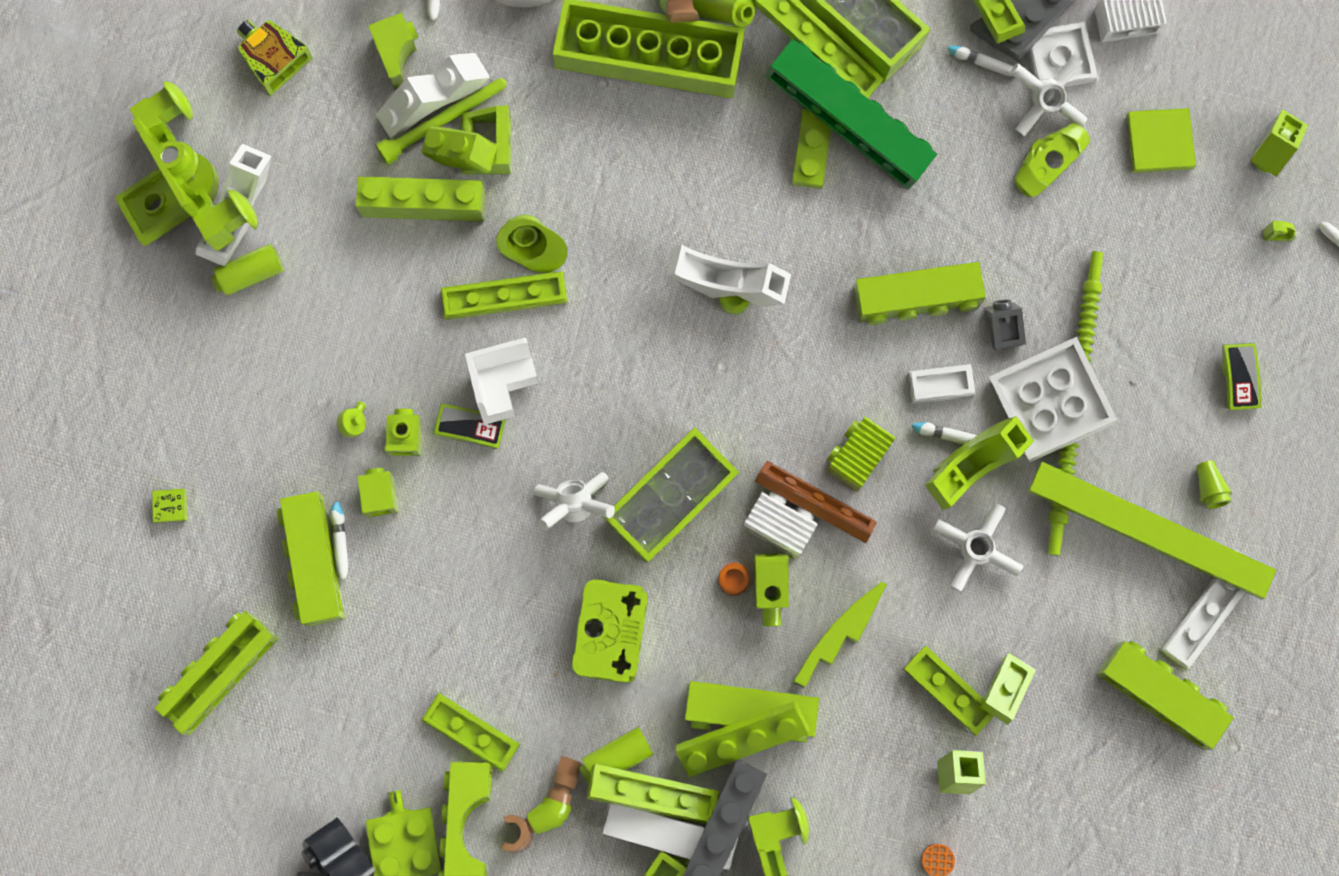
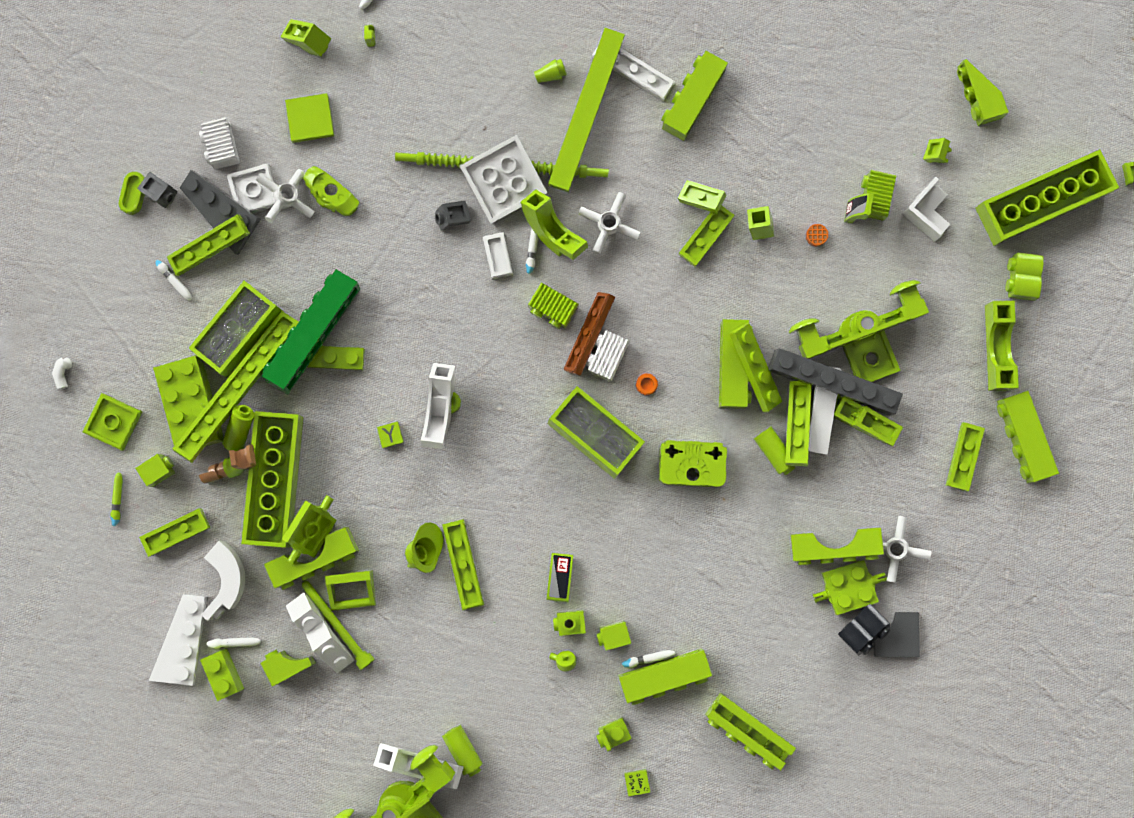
camera: 95 degrees left, 5 degrees up
torso [237,20,313,96] -> none
lime brick [356,176,486,222] -> none
lime brick [421,126,497,174] -> none
lime tile [421,692,521,772] -> none
white panel [465,338,539,425] -> none
piece [500,756,581,853] -> none
white bar [534,472,615,531] -> none
lime torso [753,553,789,626] -> none
lime slope [792,581,887,689] -> none
lime brick [853,261,986,325] -> none
white piece [948,46,1014,77] -> none
slope [1222,343,1261,410] -> none
none -> lime arch [264,527,359,590]
none -> lime plate [282,495,337,565]
none -> lime tile [377,421,404,449]
none -> lime bracket [596,717,632,751]

